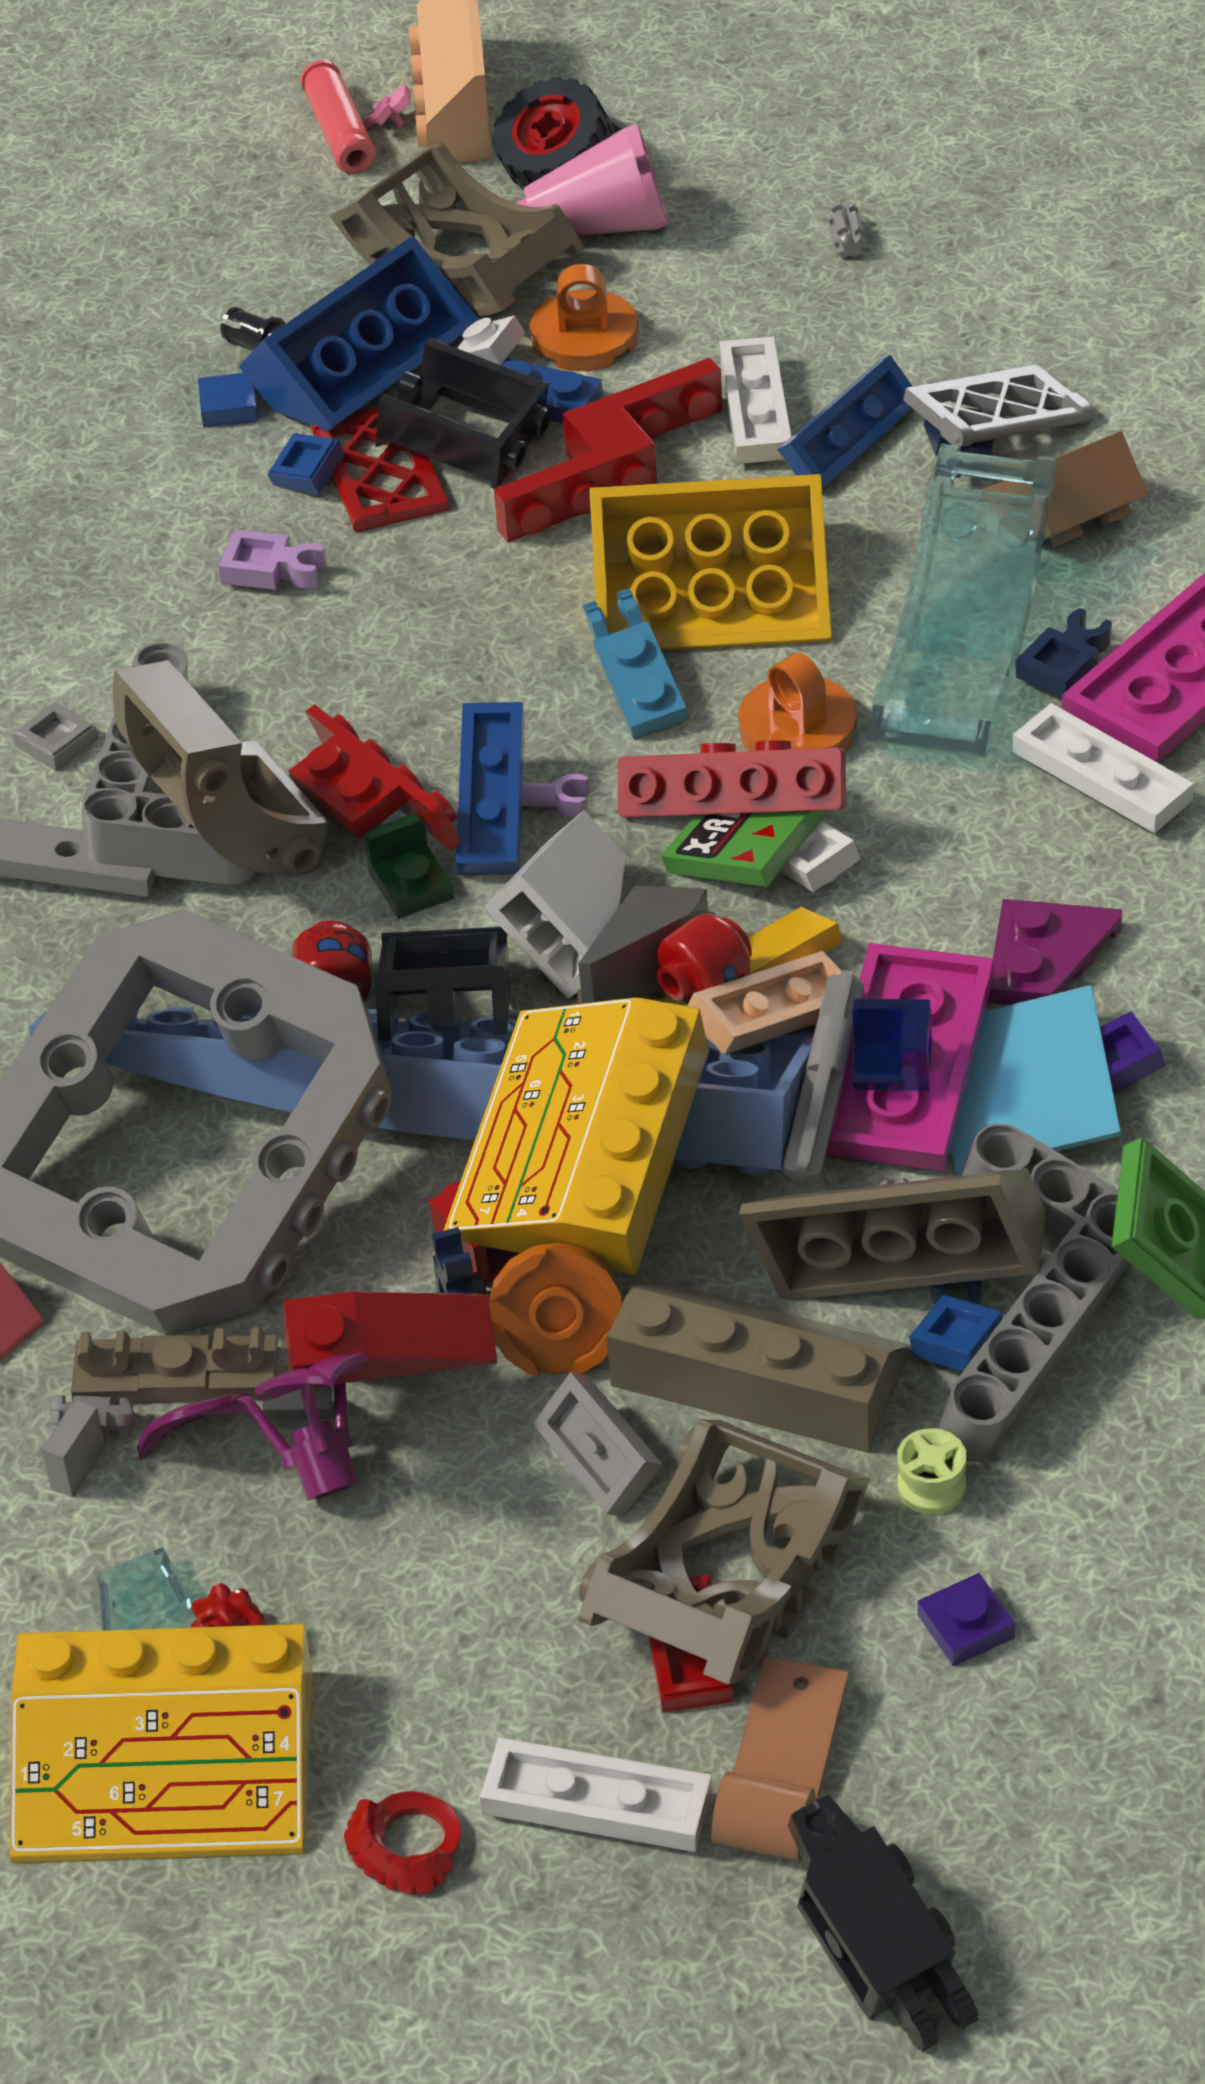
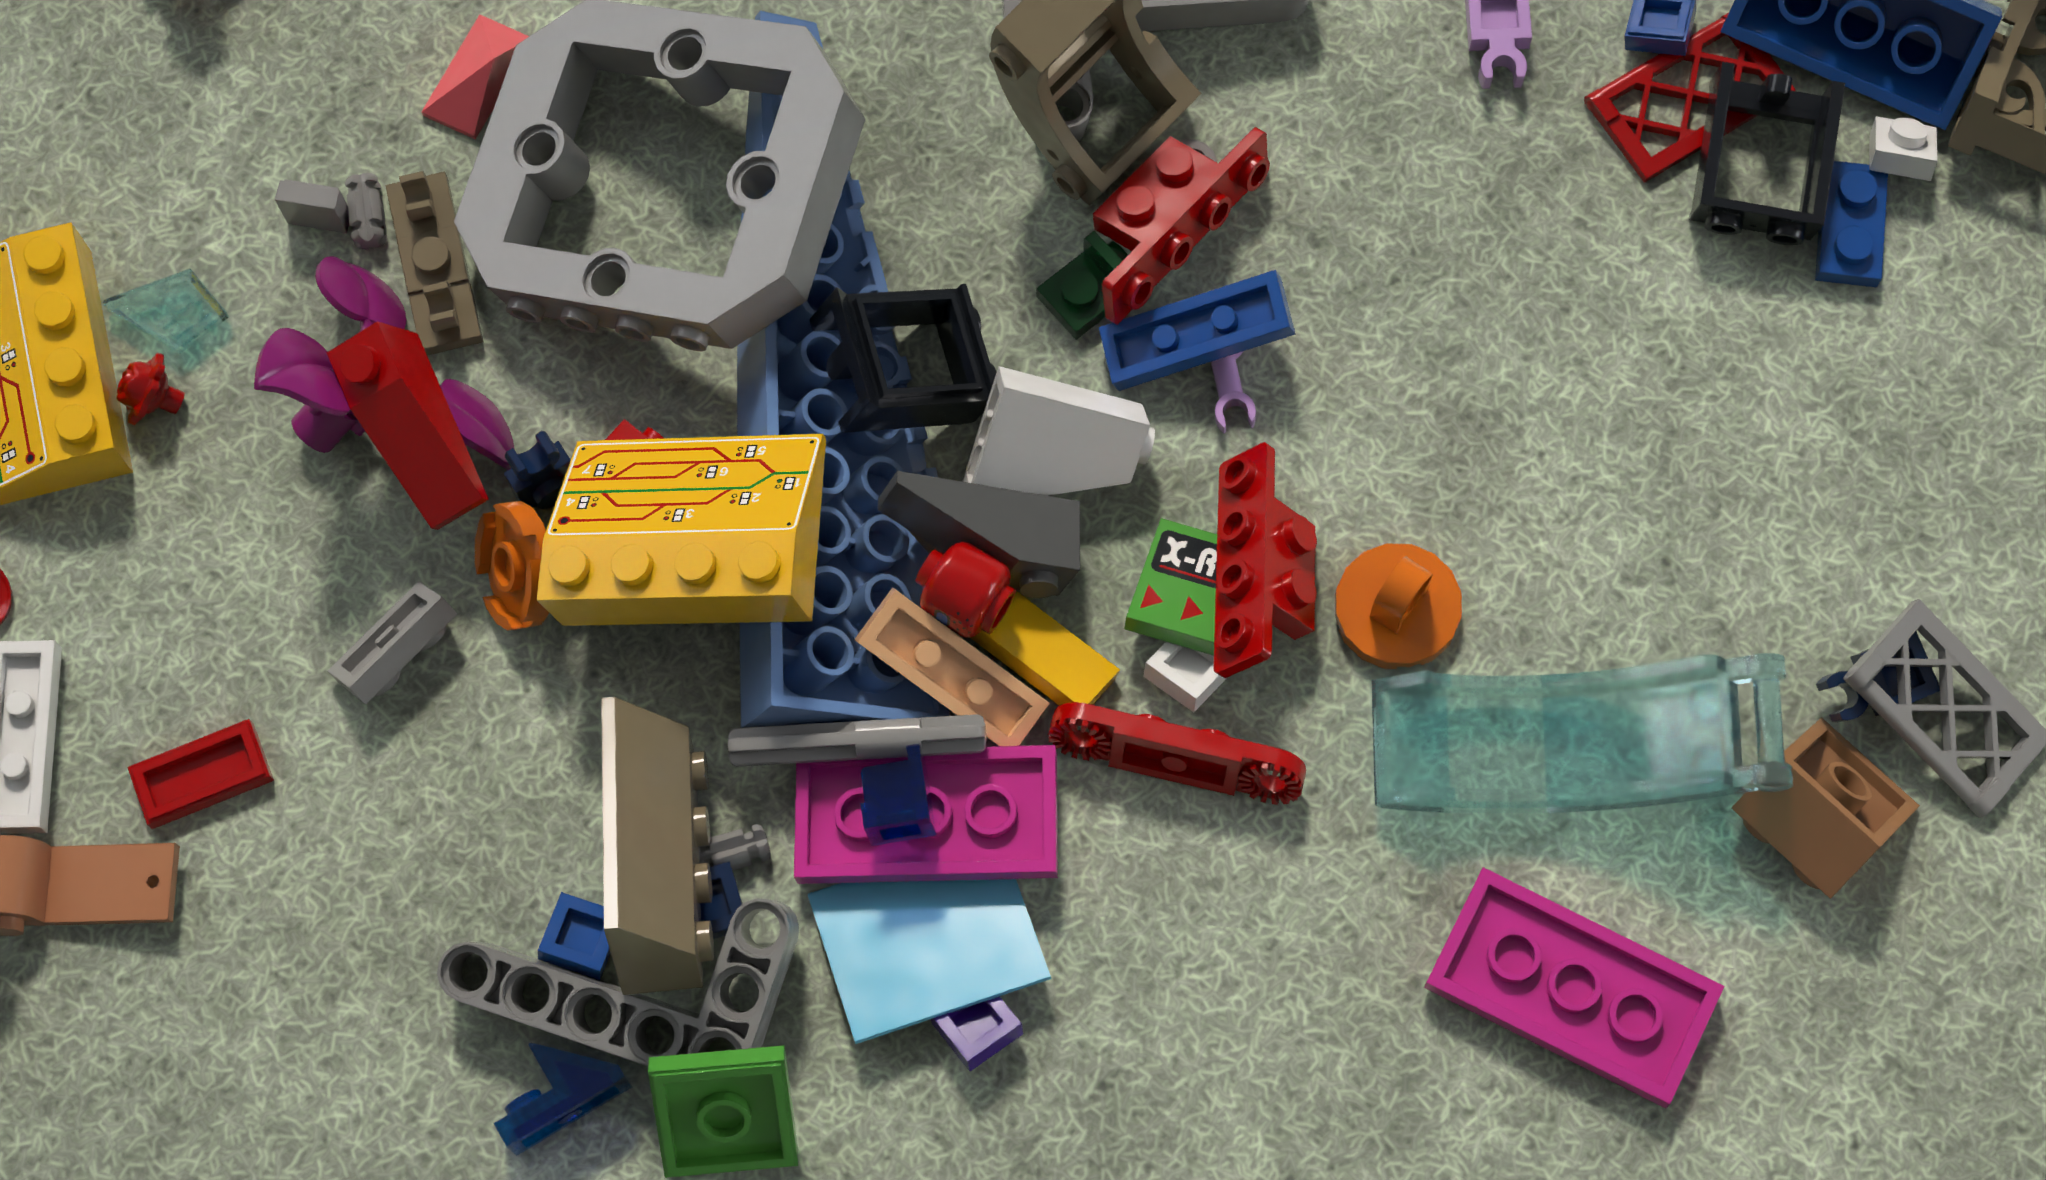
camera: 75 degrees right, 25 degrees up
red head [291,920,372,1001] -> none
red bracket [494,357,723,543] -> none
orange tile [529,264,639,372] -> none
dark tan fence [578,1419,871,1685] -> none
dark azure hinge [582,588,689,739] -> none
yellow slope [590,474,831,651] -> none
dark tan slope [607,1281,911,1453] -> none
white plate [719,336,791,464] -> none
blue plate [777,355,913,489] -> none
yellowish green wheel [897,1428,966,1515] -> none
dark purple plate [917,1573,1015,1667] -> none
magenta wing [988,899,1123,1005] -> none
white plate [1012,703,1194,834] -> none
dark blue plate [1016,608,1112,698] -> none
none -> clear blue slope [494,1043,632,1156]
none -> red plate [1048,702,1307,805]

